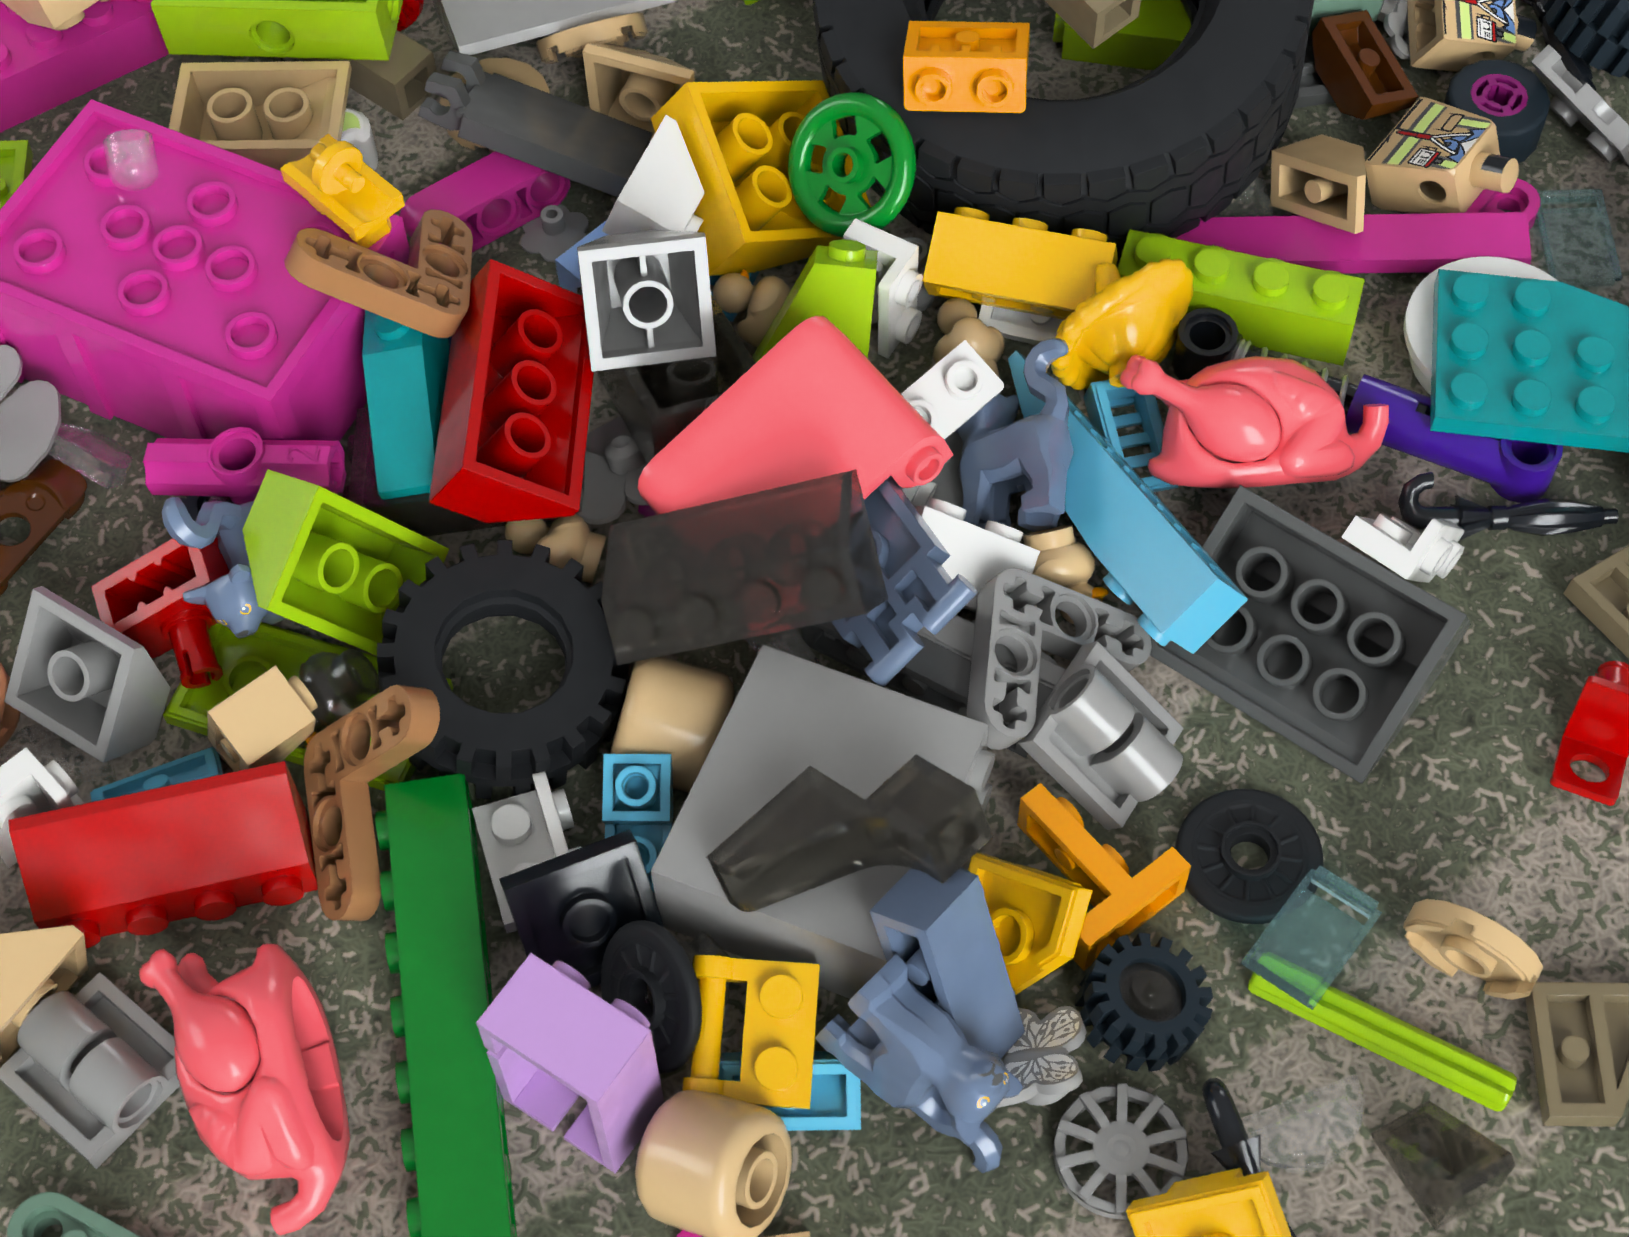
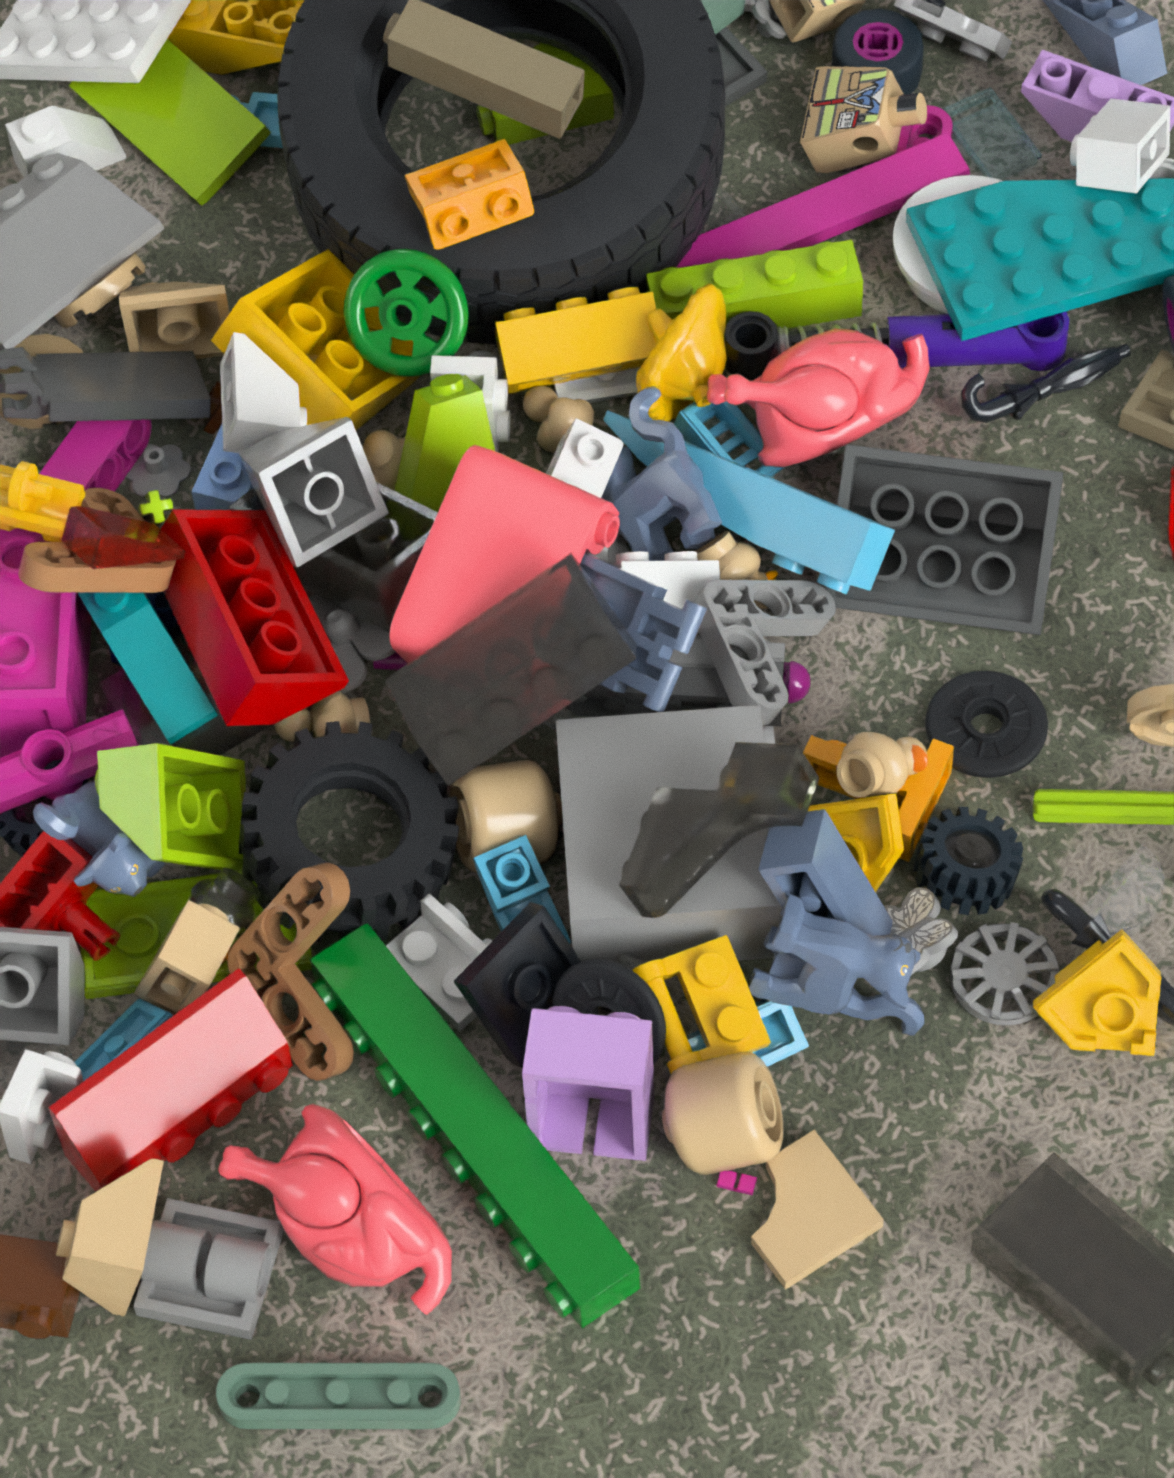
camera: 25 degrees left, 0 degrees up
light grey plate [1018,641,1184,830] -> none
clear light blue piece [1241,865,1382,1010] -> none
tan slope [1270,134,1366,234] -> none
reddish brown slope [1312,10,1419,120] -> none
white bracket [1342,513,1465,583] -> none
none -> clear red slope [61,506,186,569]
none -> lime axle [138,490,173,524]
none -> tan animal [837,732,928,798]

